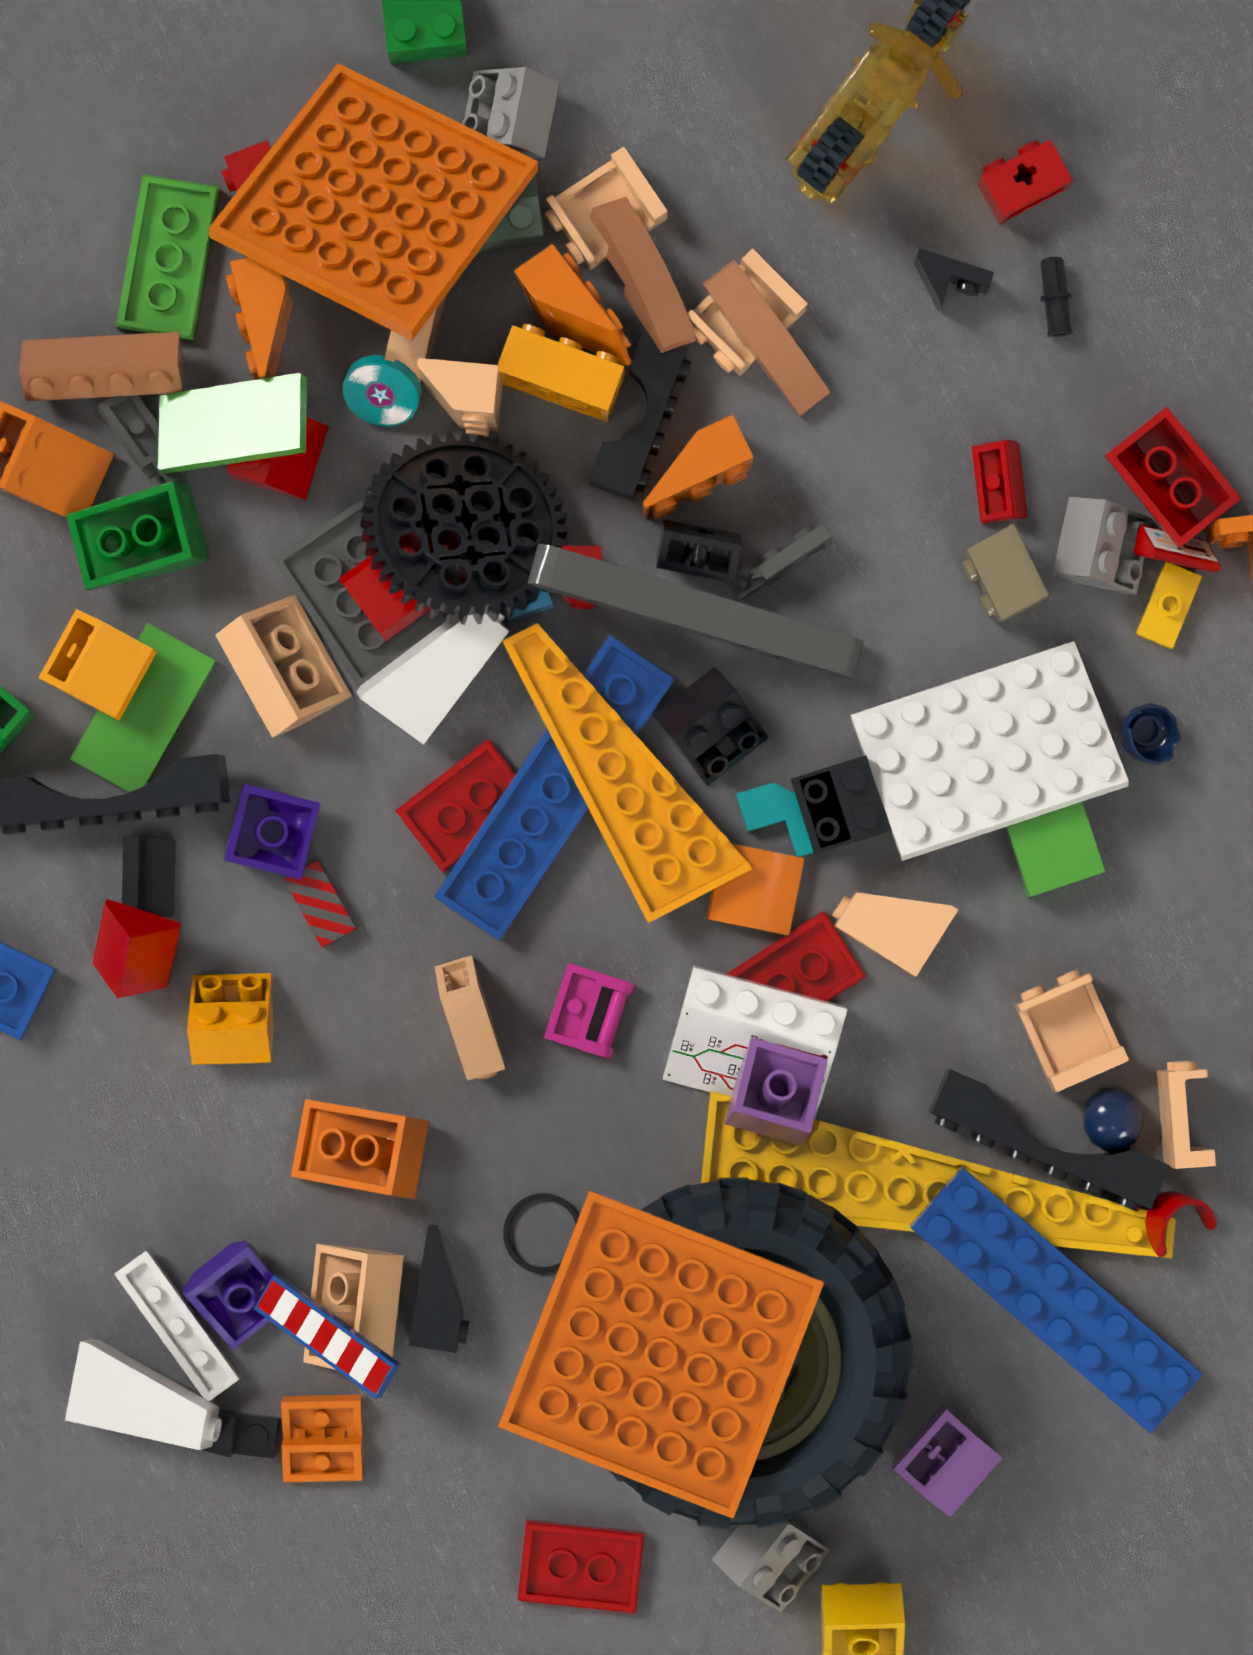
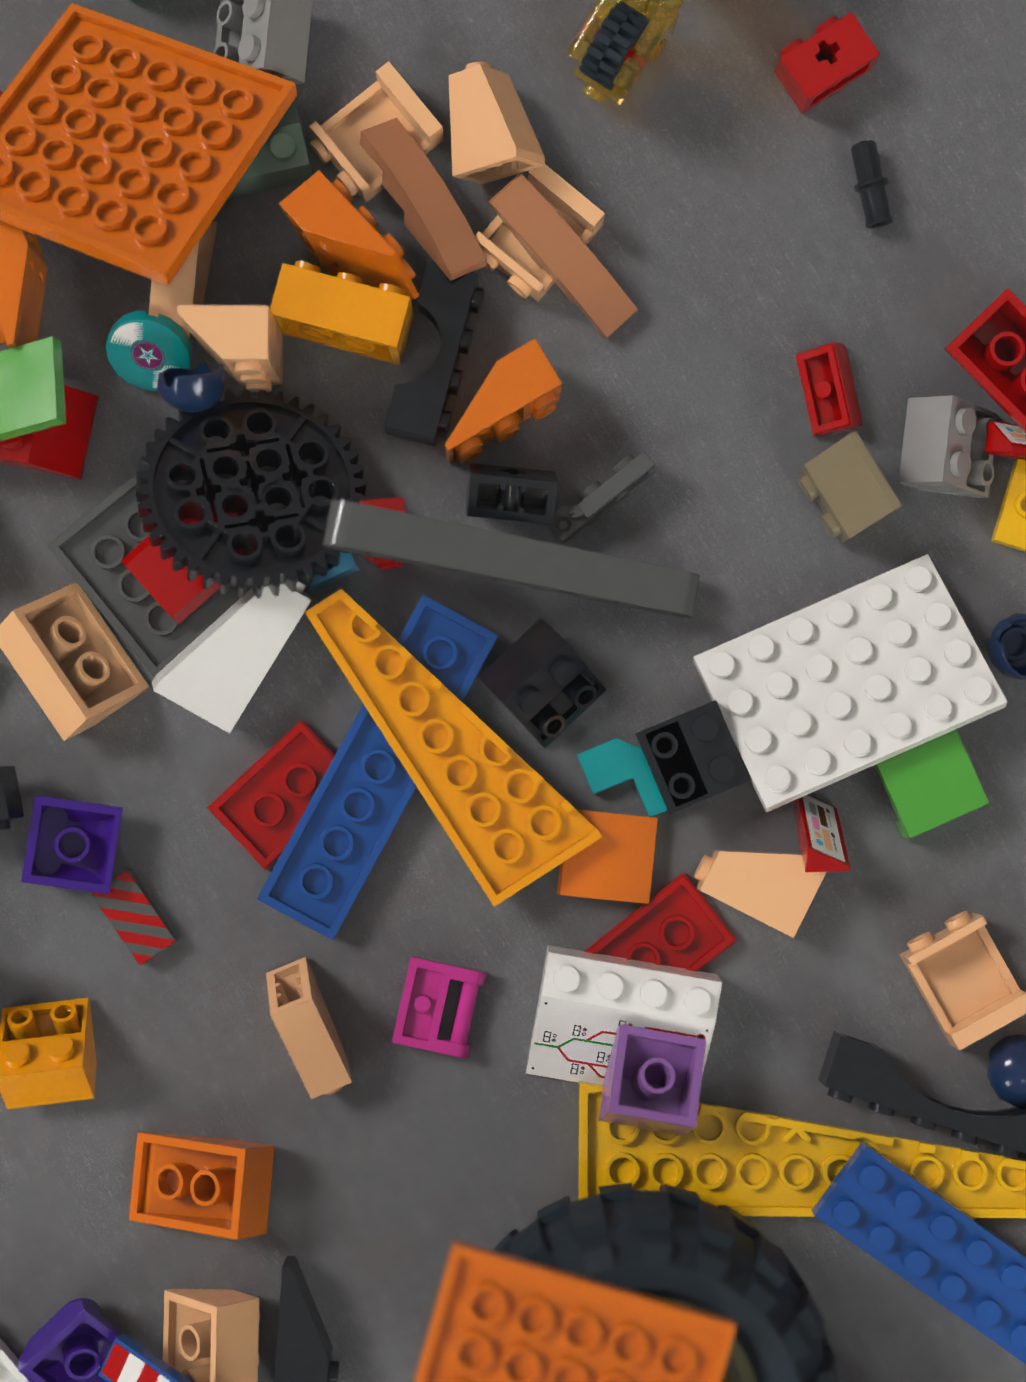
camera: 15 degrees left, 0 degrees up
black piece [503,1193,579,1273] -> none
black slope [914,248,994,311] -> none
none -> dark blue hair [157,362,225,413]
none -> light nougat slope [449,62,545,185]
none -> slope [794,795,850,872]

